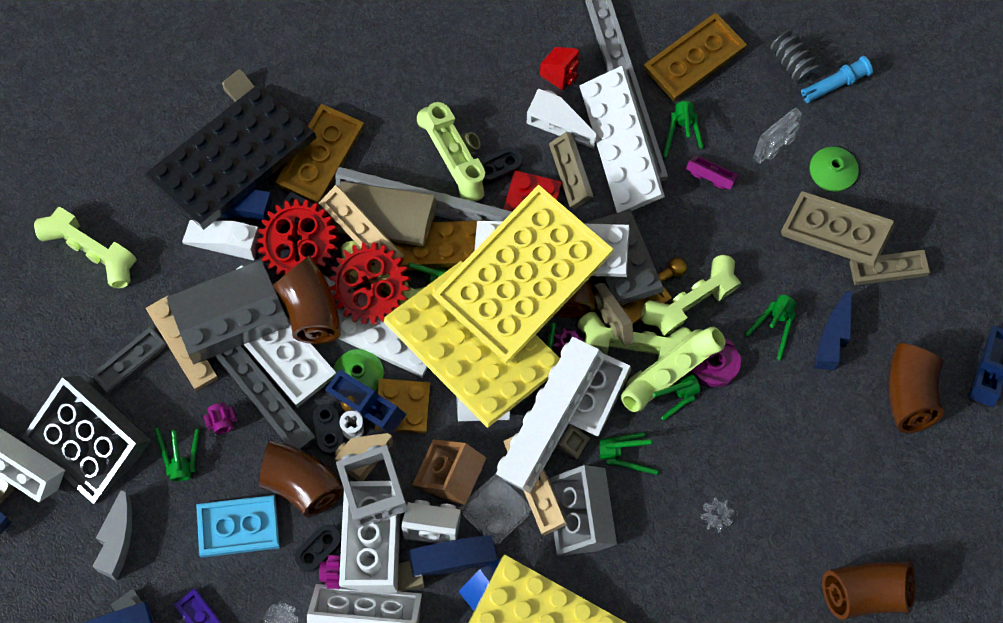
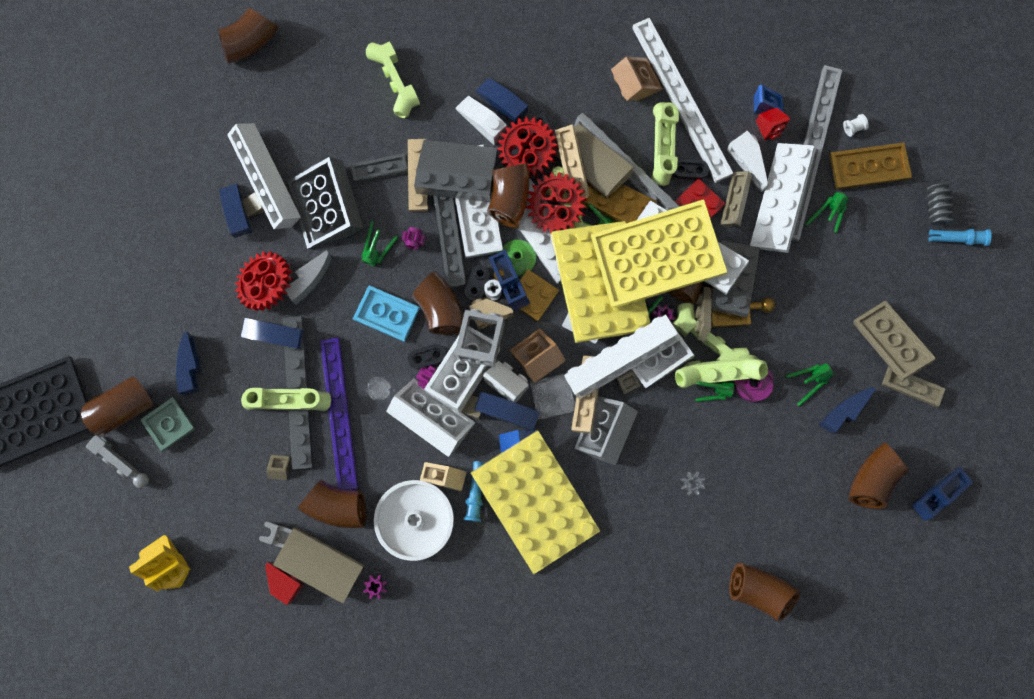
camera: 35 degrees right, 10 degrees up
black plate [145,85,317,230] -> none
dark tan slope [222,69,255,102] -> none
pearl gold plate [275,104,365,206] -> none
olive plate [460,132,480,155] -> none
green plant [600,432,659,475] -> none
yellowish green plate [641,255,742,336] -> none
magenta plate [686,154,739,190] -> none
clear plate [753,107,802,164] -> none
bright green dish [810,147,859,192] -> none
none -> red gear [235,251,292,312]
none -> medium nougat slope [611,56,663,101]
none -> white plate [633,18,733,183]
none -> blue slope [754,85,783,114]
none -> white bush [843,114,869,137]

